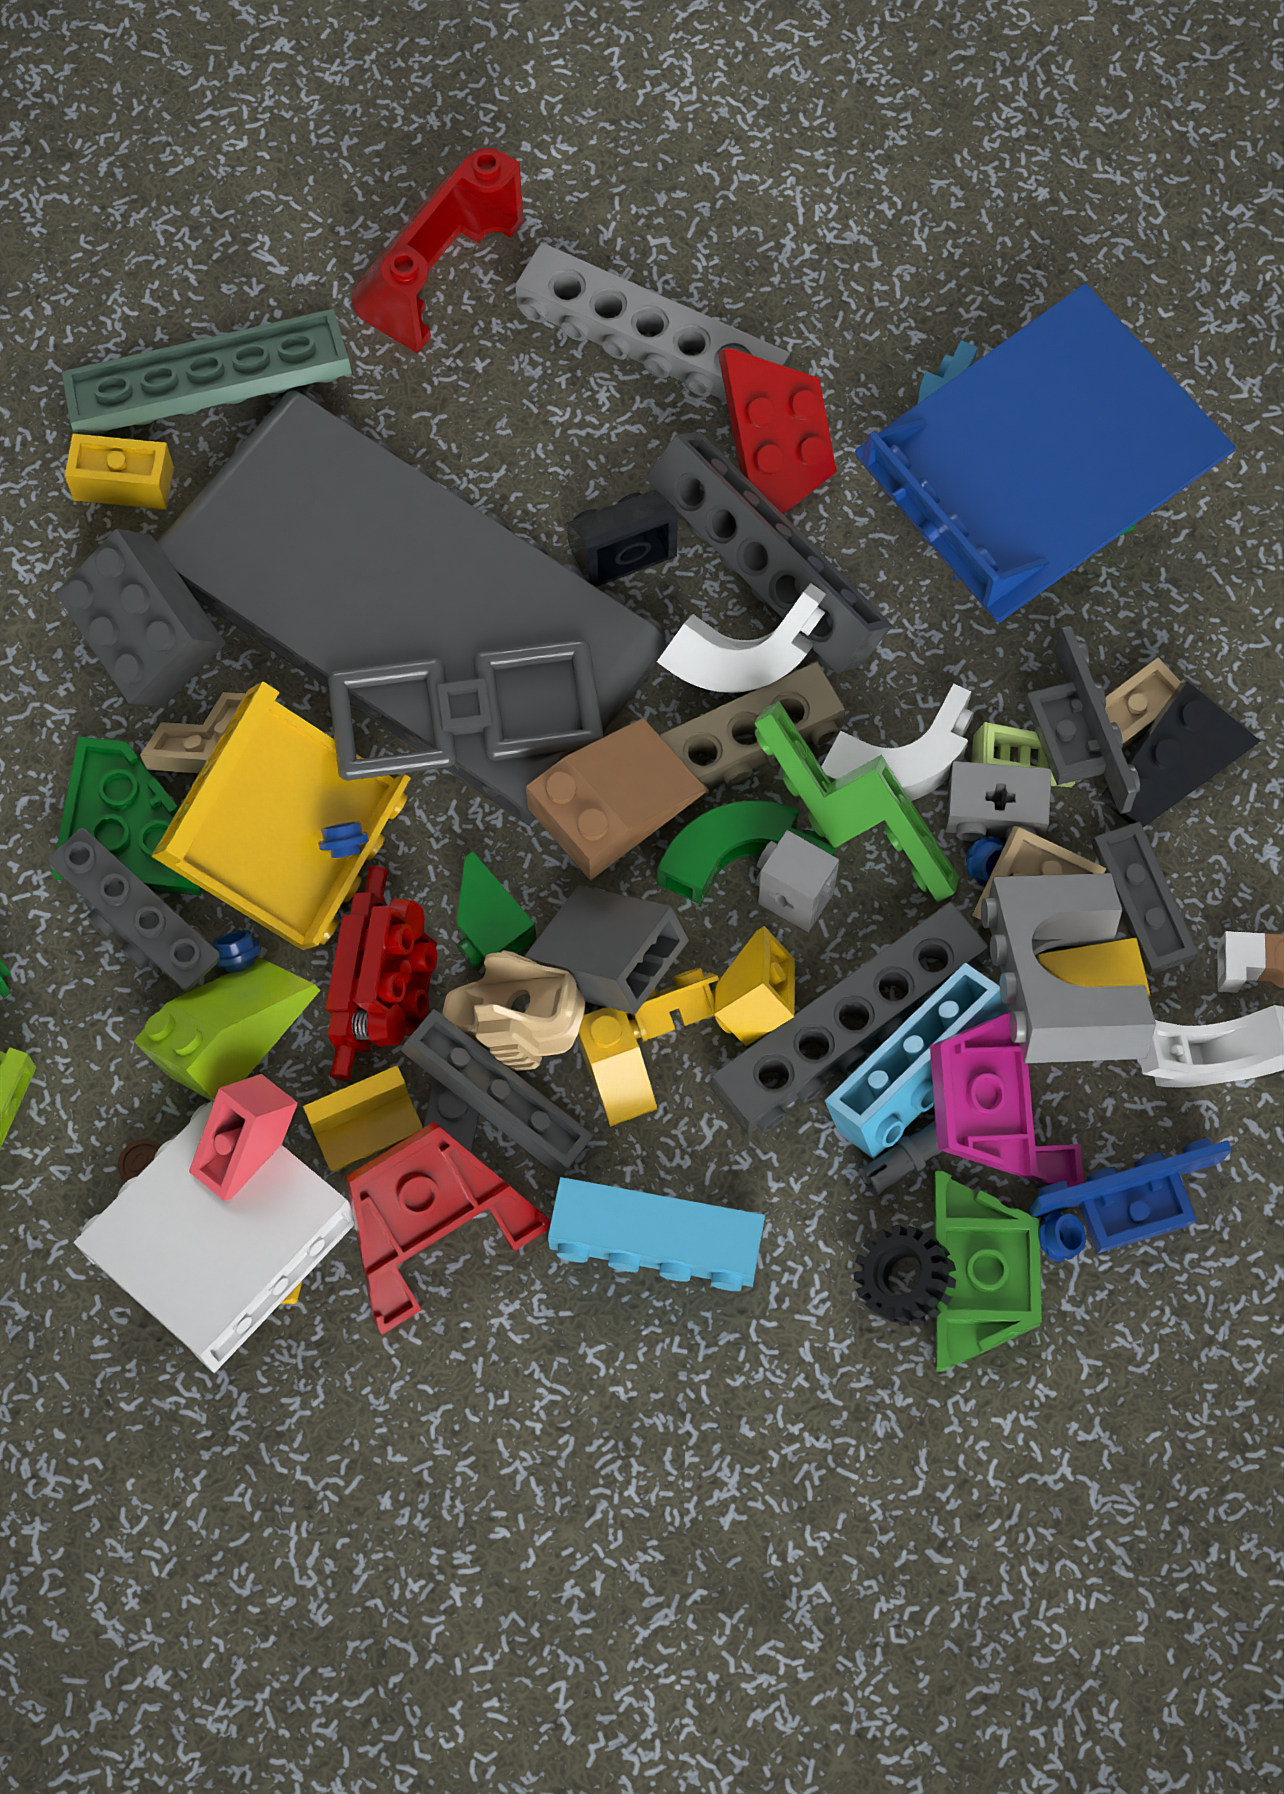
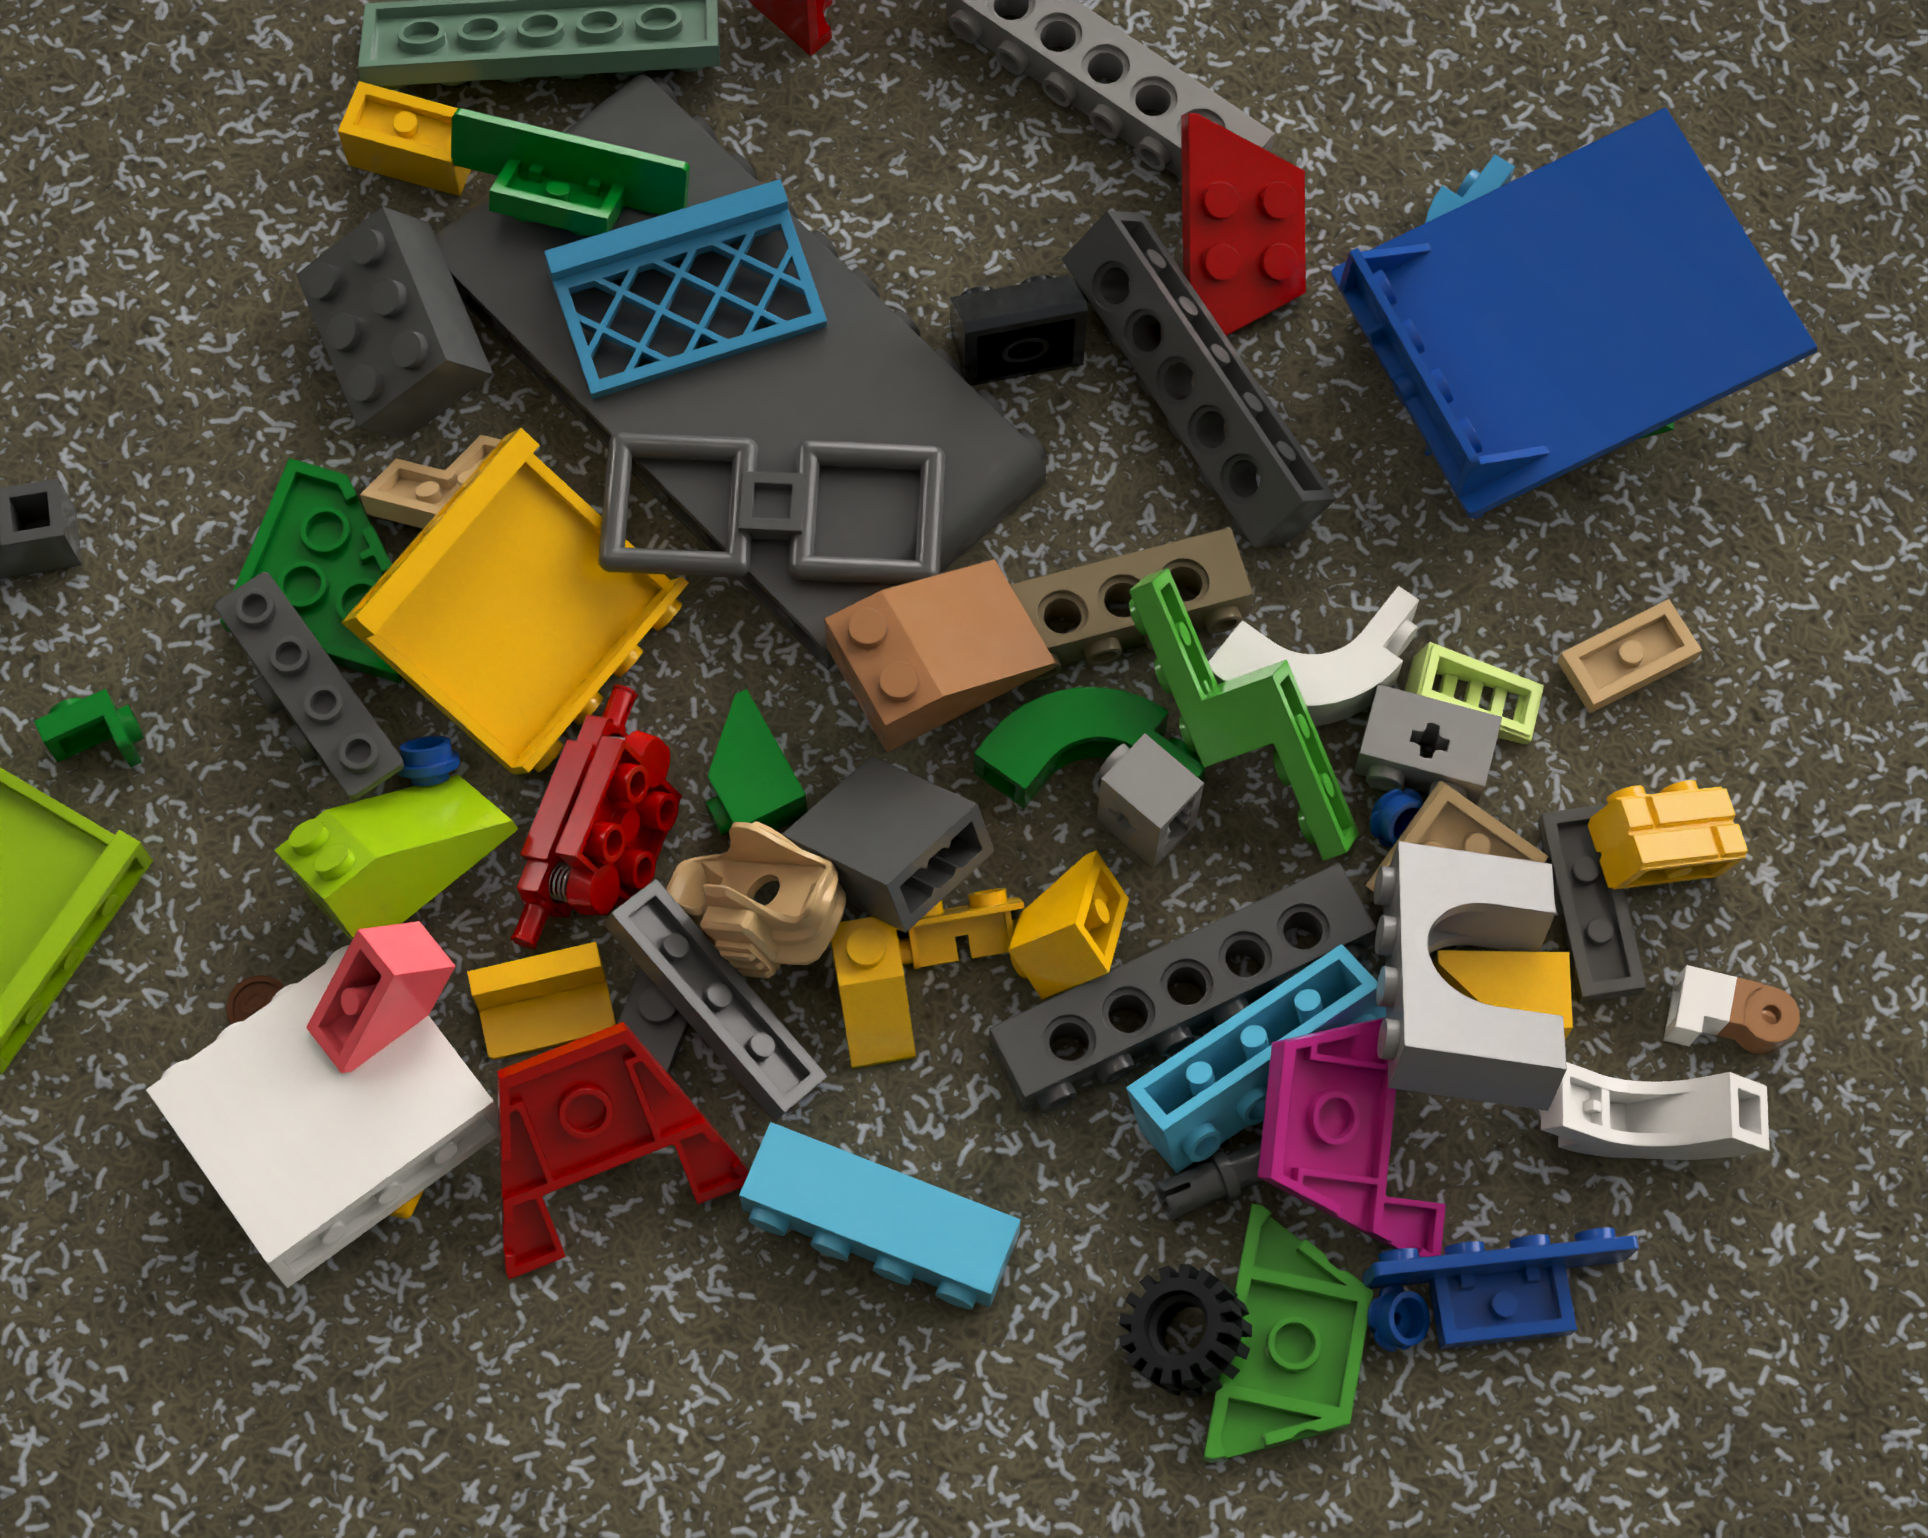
camera: 10 degrees right, 0 degrees up
blue plate [318,821,369,858] -> none
white arch [657,583,826,693] -> none
dark grey bracket [1025,626,1140,814] -> none
black wing [1099,681,1261,827] -> none
none -> green bracket [451,108,690,236]
none -> dark azure fence [544,179,827,400]
none -> yellow brick [1587,780,1748,890]

